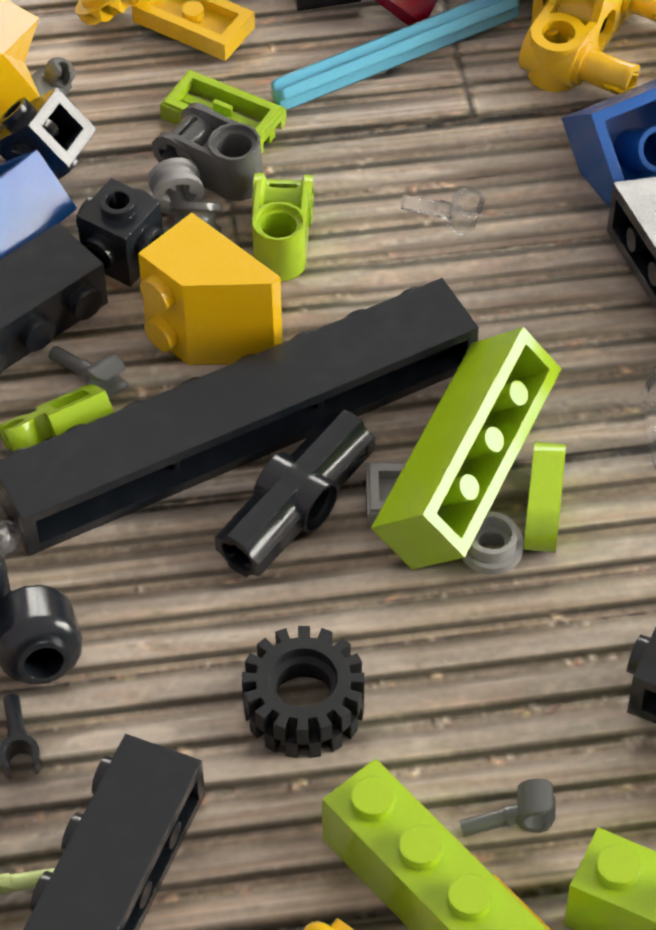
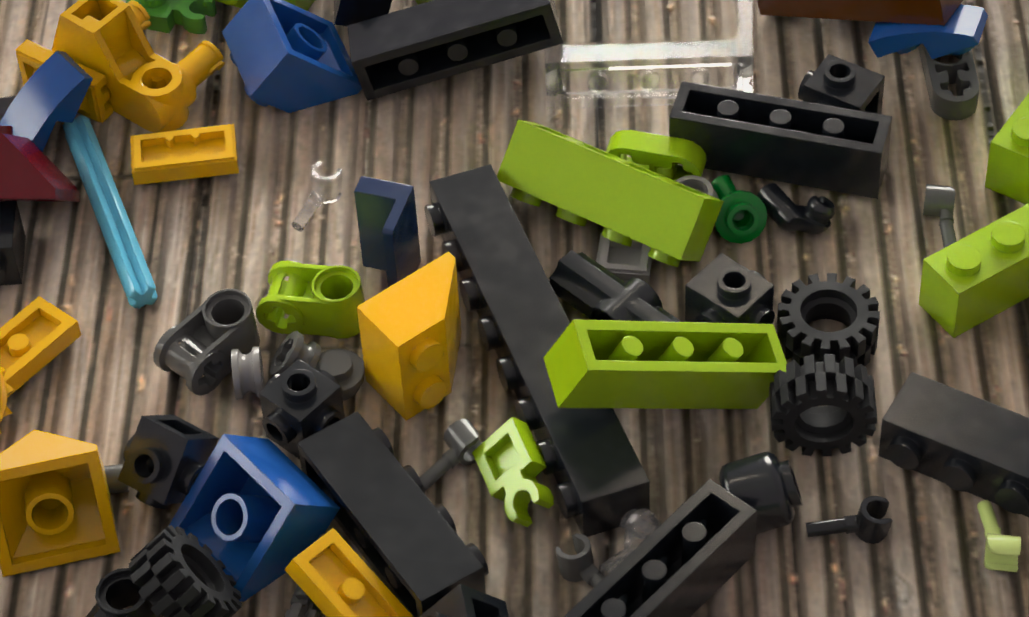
camera: 80 degrees left, 5 degrees down
lime tile [160,69,287,153] -> none
none -> yellow plate [130,124,239,185]
none -> panel [354,176,421,287]
none -> lime brick [544,319,787,409]
none -> black brick [669,81,892,199]
none -> black brick [685,253,775,324]
none -> green plate [711,175,768,244]
none -> black arm [757,183,836,234]
none -> black tyre [769,354,877,456]

